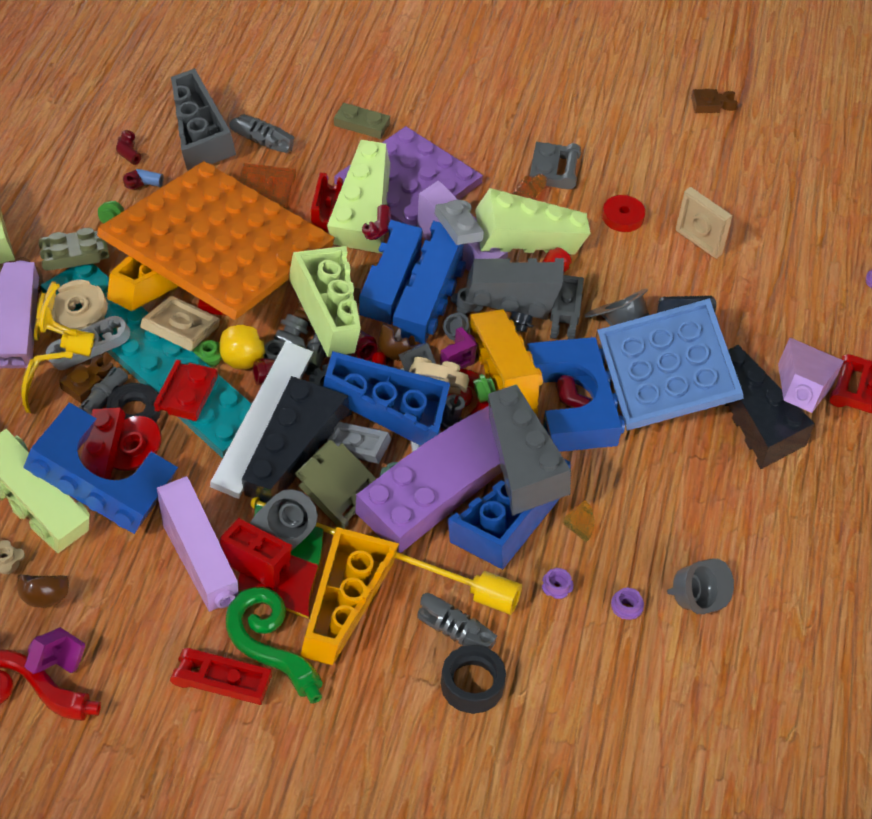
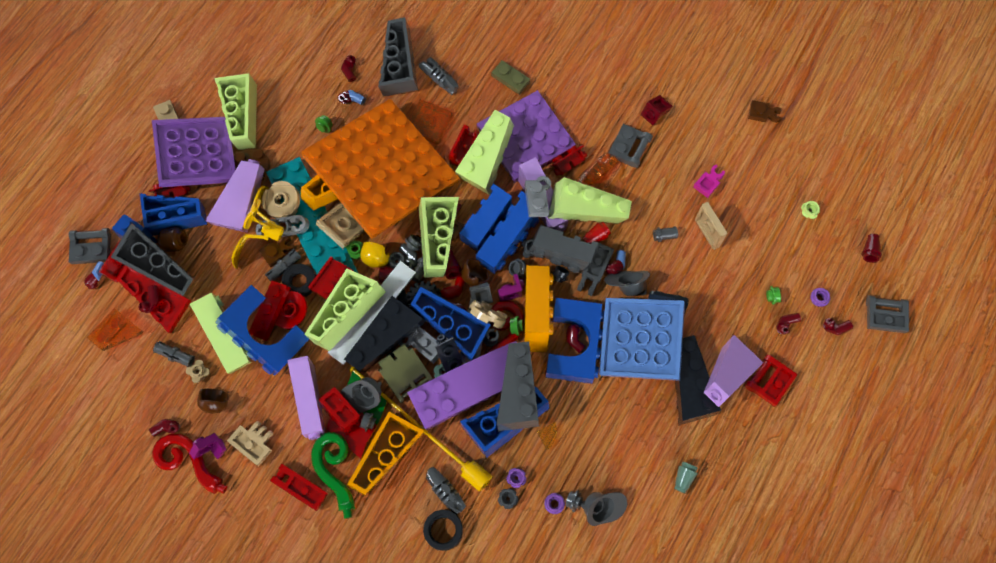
camera: 20 degrees right, 20 degrees up
olive plate [38,228,109,271] -> none
dark red arm [362,205,391,240] -> none
red piece [602,195,646,232] -> none
none -> tan hinge [227,421,273,467]
none -> yellowish green wedge [304,269,386,351]
none -> dark grey plate [360,412,377,432]
none -> black hinge [435,334,463,373]
none -> dark grey plate [498,489,518,509]
none -> red hinge [549,145,587,176]
none -> dark grey plate [566,490,583,512]
none -> dark red arm [606,250,626,275]
none -> dark red bracket [641,95,673,125]
none -> dark grey pin [653,226,678,242]
none -> sand green cone [674,461,698,494]
none -> dark pink plate [693,165,725,198]
none -> bright green plate [766,286,781,305]
none -> dark red arm [776,313,801,335]
none -> yellowish green plate [801,201,820,219]

